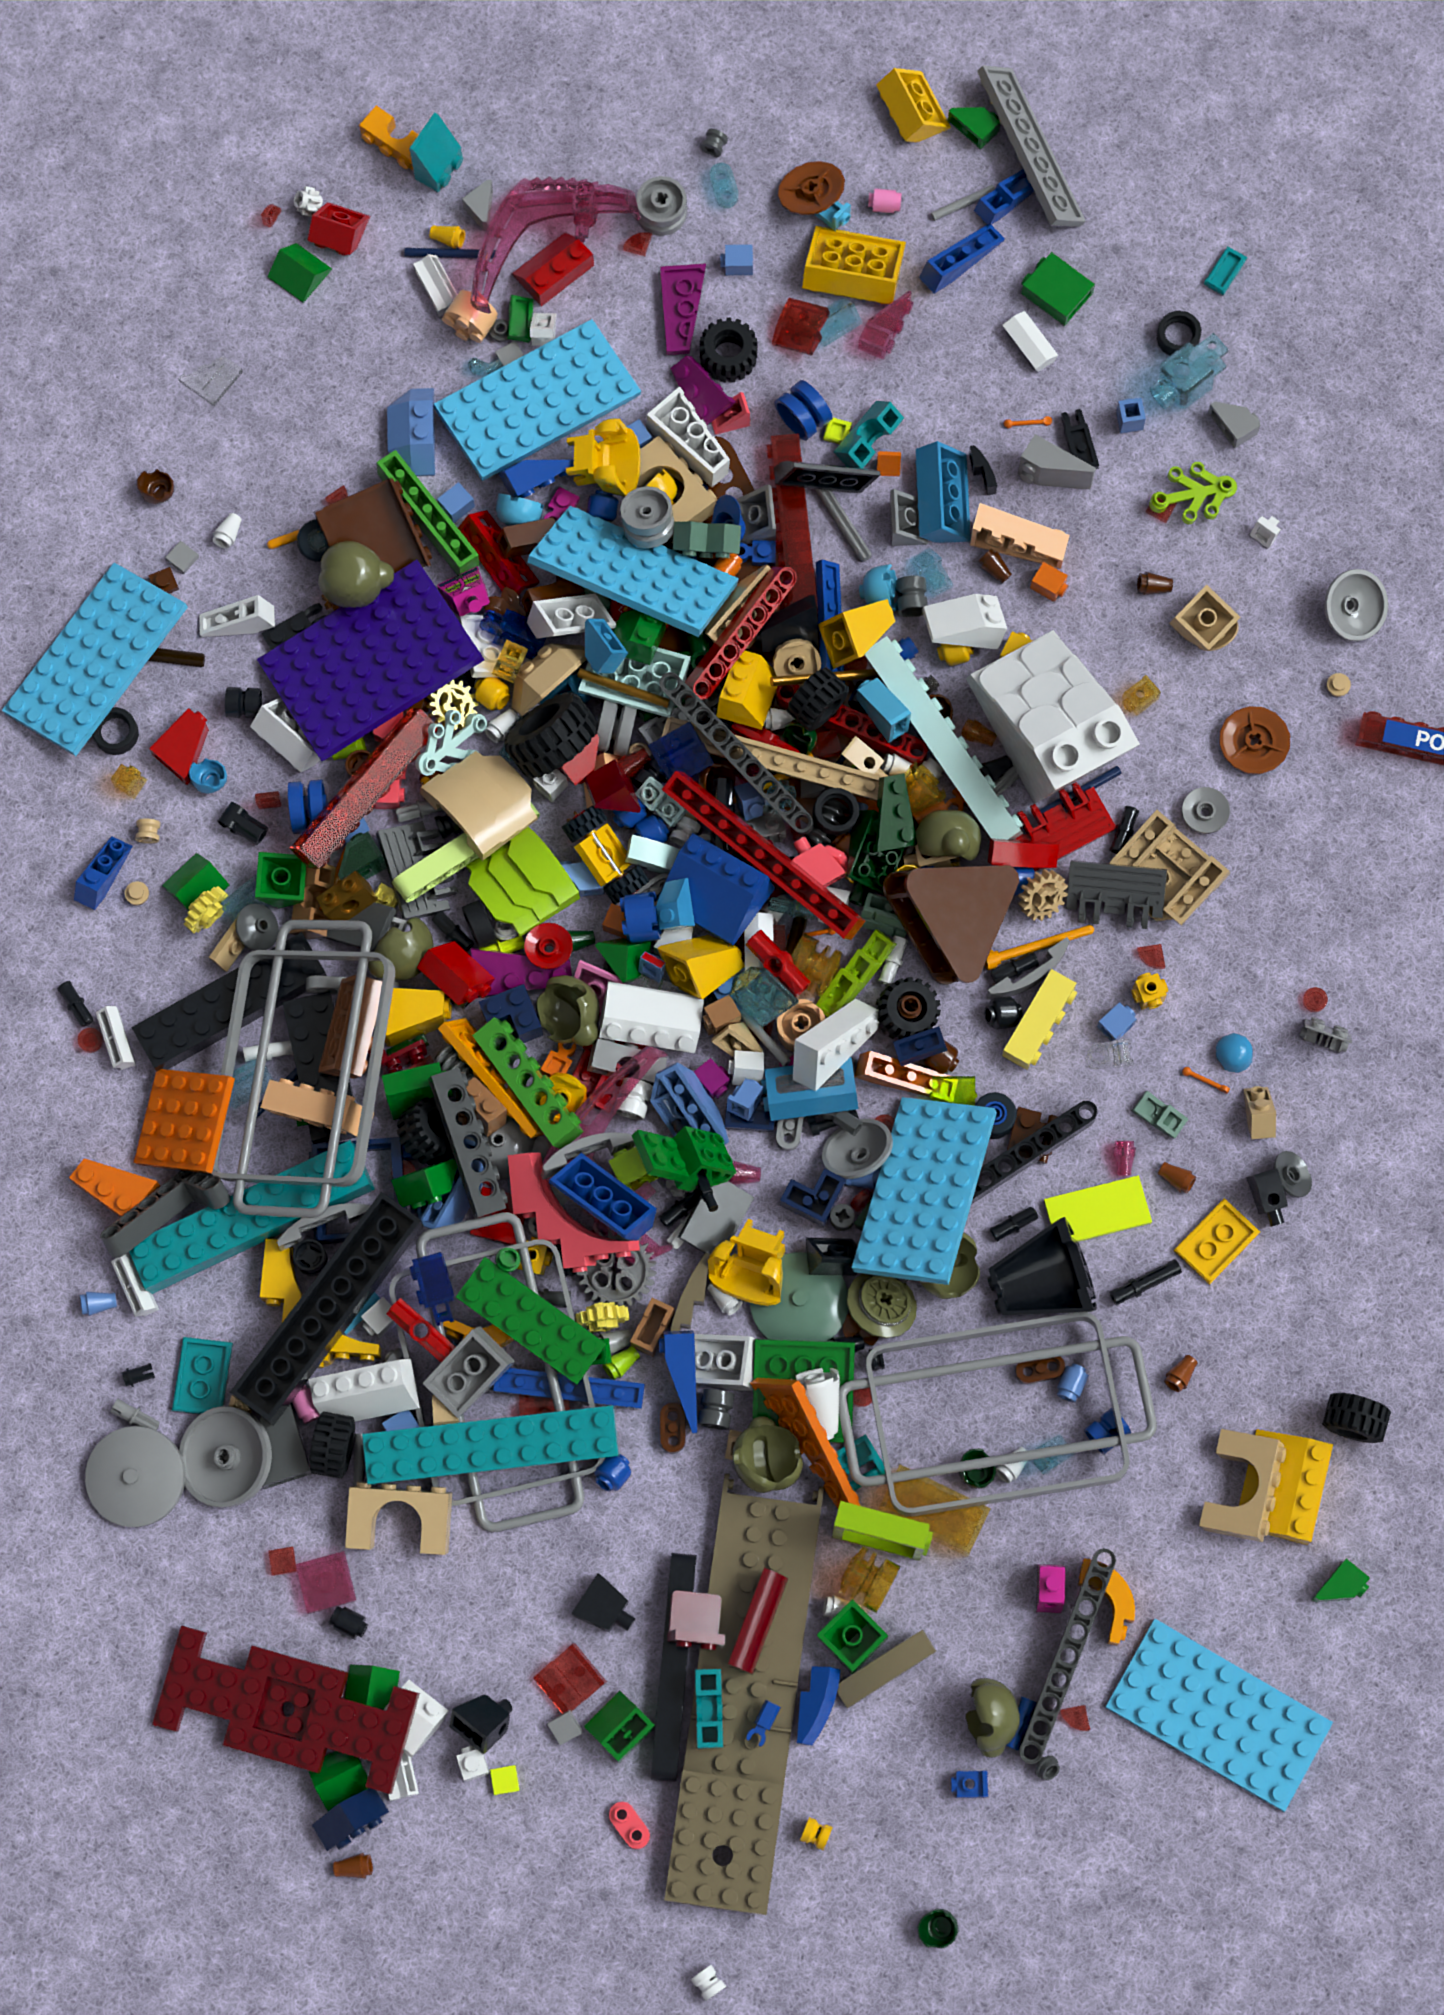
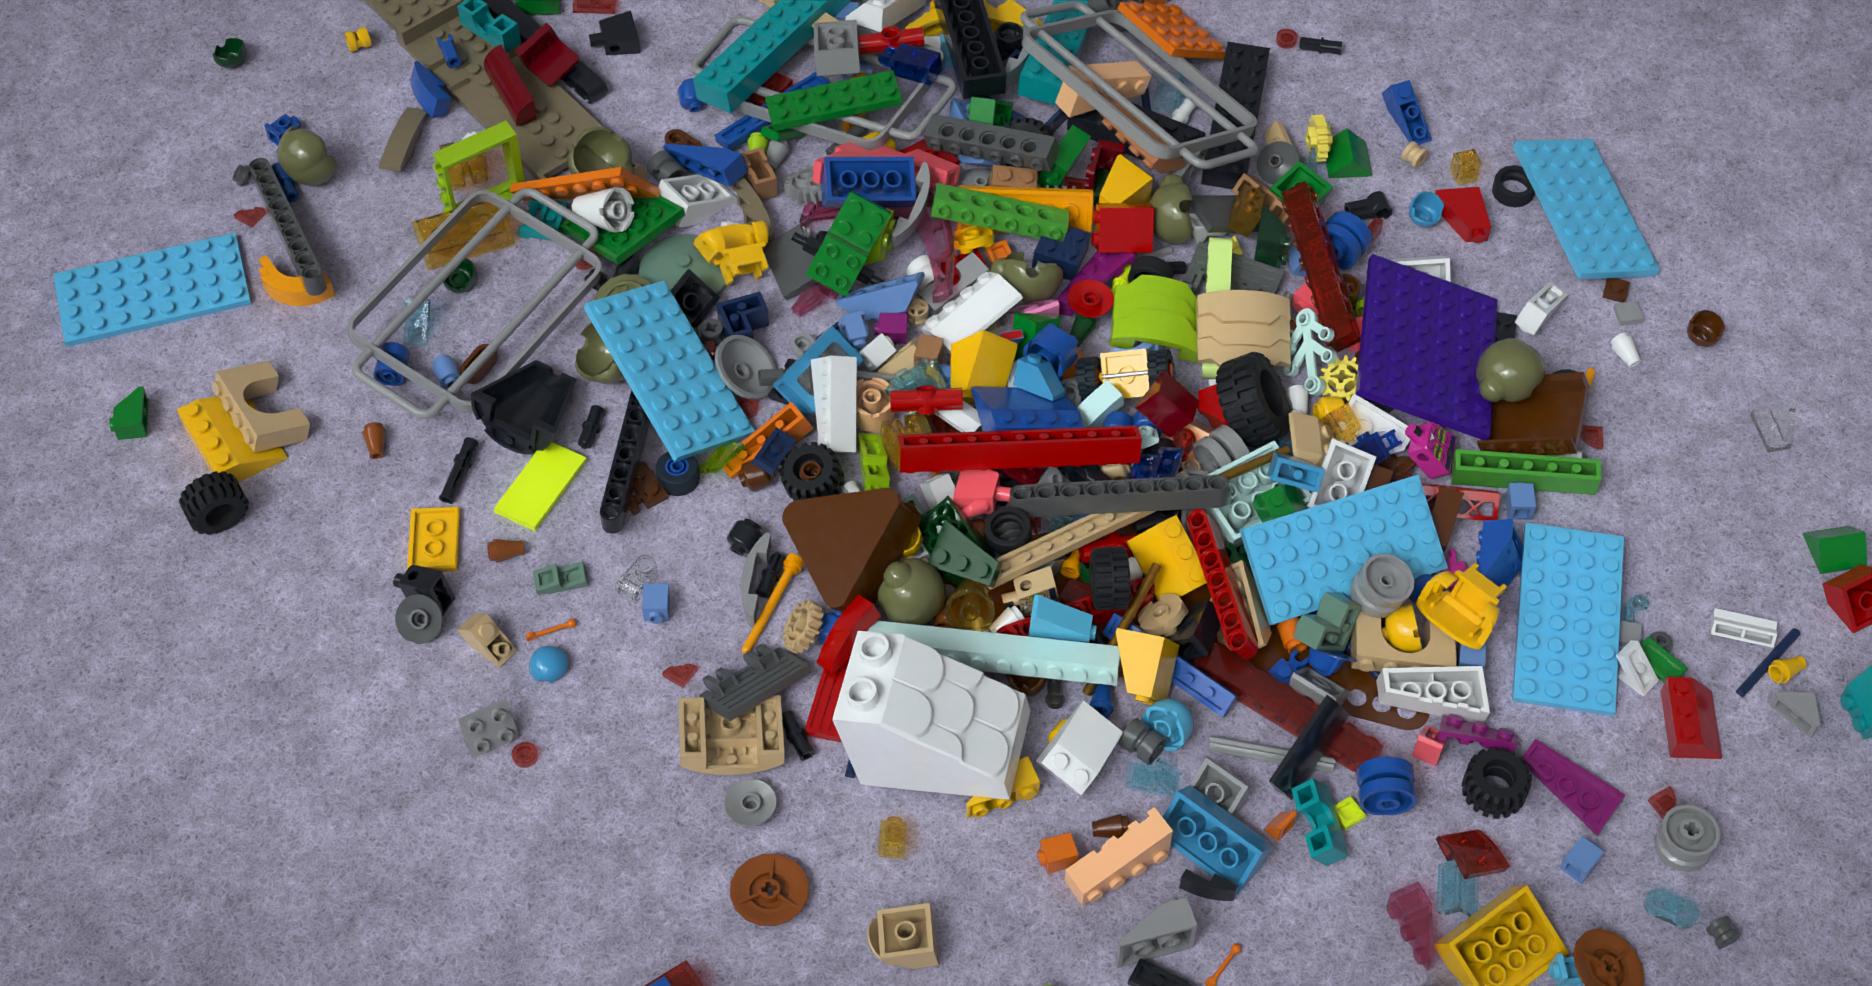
camera: 130 degrees right, 20 degrees down
white piece [96,1006,136,1070] -> none
tan plate [125,881,149,905] -> none
dark brown axle [148,648,205,667] -> none
black wheel [225,687,262,719] -> none
medium blue wedge [387,388,435,476] -> none
light nougat brick [442,290,498,343] -> none
clear pink piece [470,176,641,313] -> none
green plate [495,1247,521,1272] -> none
medium azure cylinder [496,493,544,526] -> none
light yellow gear [575,1302,629,1332] -> none
green slope [816,1599,888,1674] -> none
white cone [996,1446,1028,1484] -> none
light yellow brick [1002,969,1078,1070] -> none
dark pink torso [1036,1564,1065,1613] -> none
clear pink cone [1112,1141,1137,1176] -> none
yellow brick [1131,972,1168,1010] -> none
reddish brown cone [1137,571,1173,595] -> none

